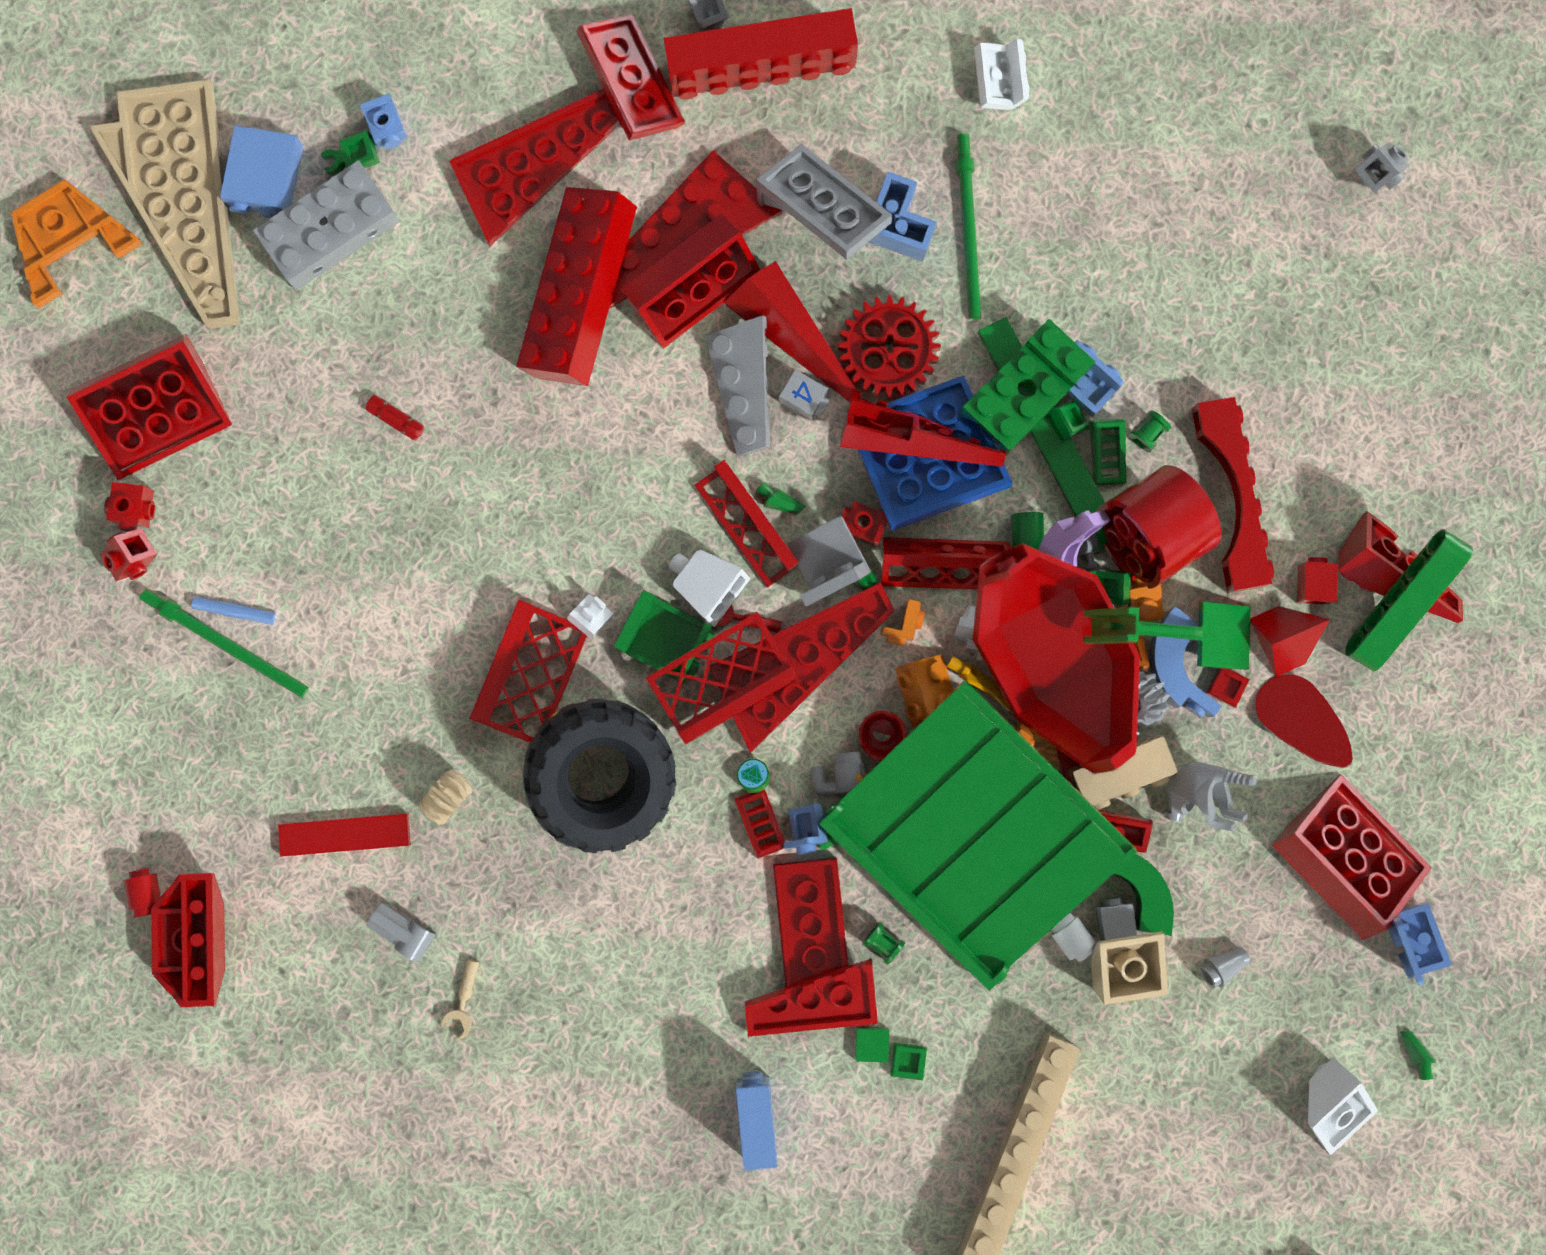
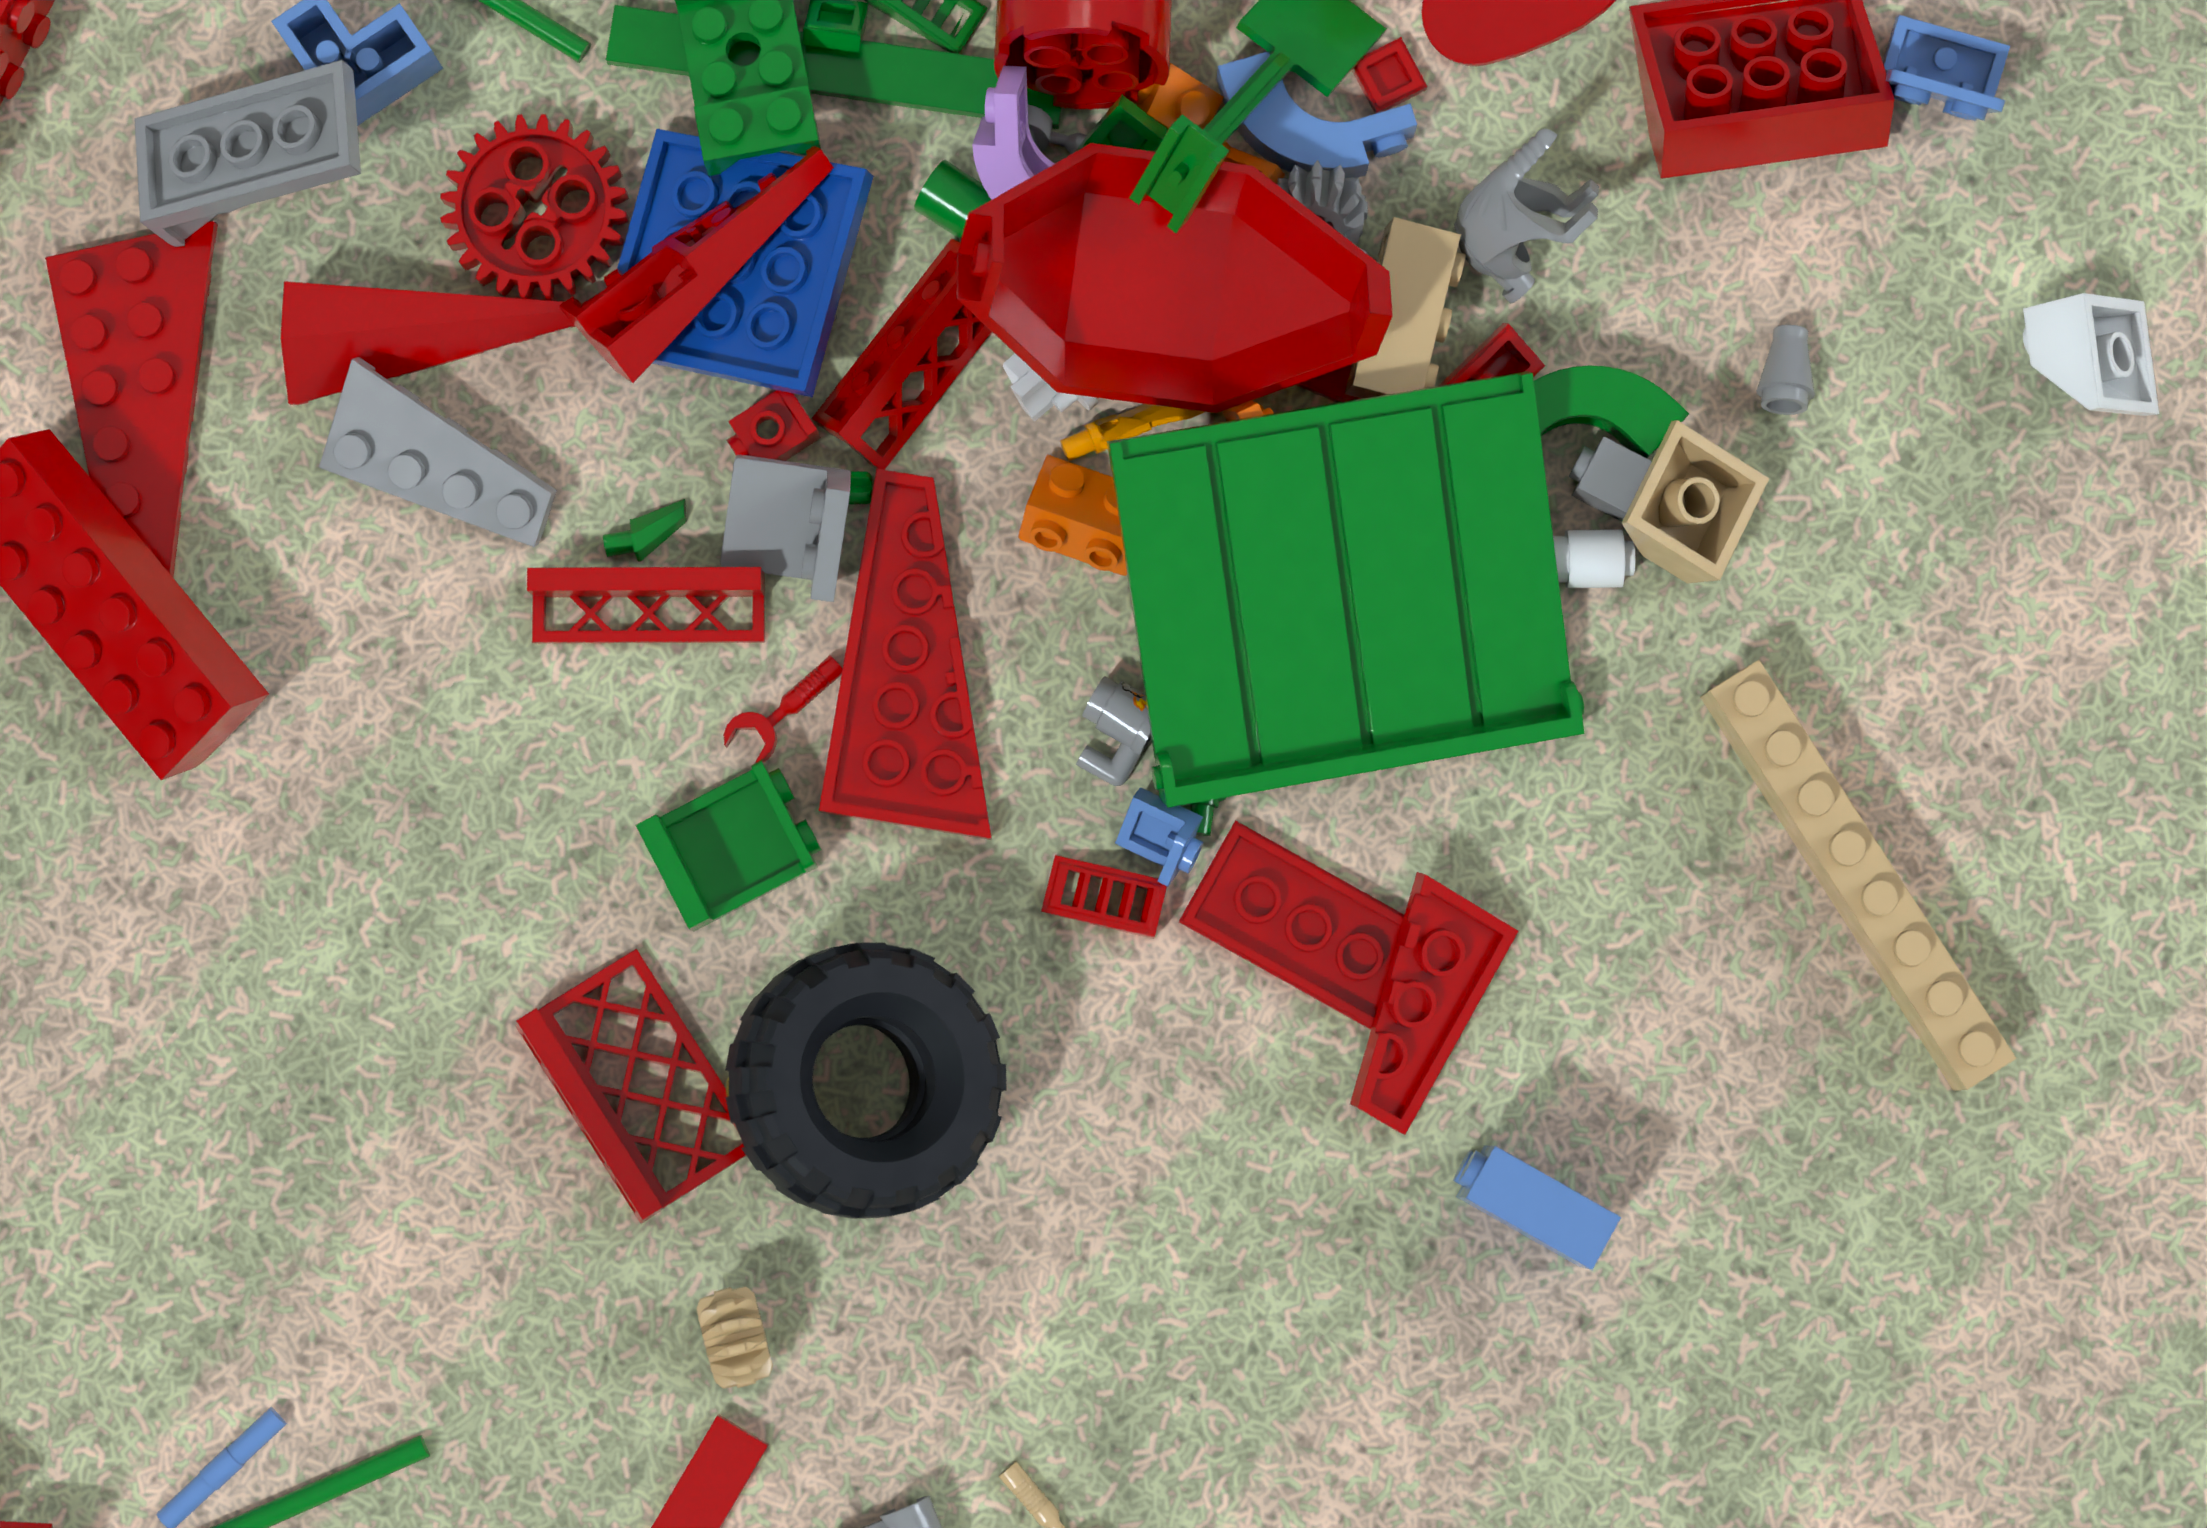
camera: 55 degrees left, 0 degrees up
red axle [365,395,424,441] -> none
white tile [567,593,614,639] -> none
red slope [620,213,761,349] -> none
red fence [646,612,797,745] -> none
white torso [669,550,750,627] -> none
tile [737,759,770,793] -> none
light grey brick [779,369,830,421] -> none
green tile [855,1027,889,1063] -> none
red hair [859,710,907,760] -> none
green bush [862,922,905,965] -> none
orange bracket [880,599,925,646] -> none
green tile [890,1042,927,1081] -> none
green bar [1400,1031,1436,1080] -> none

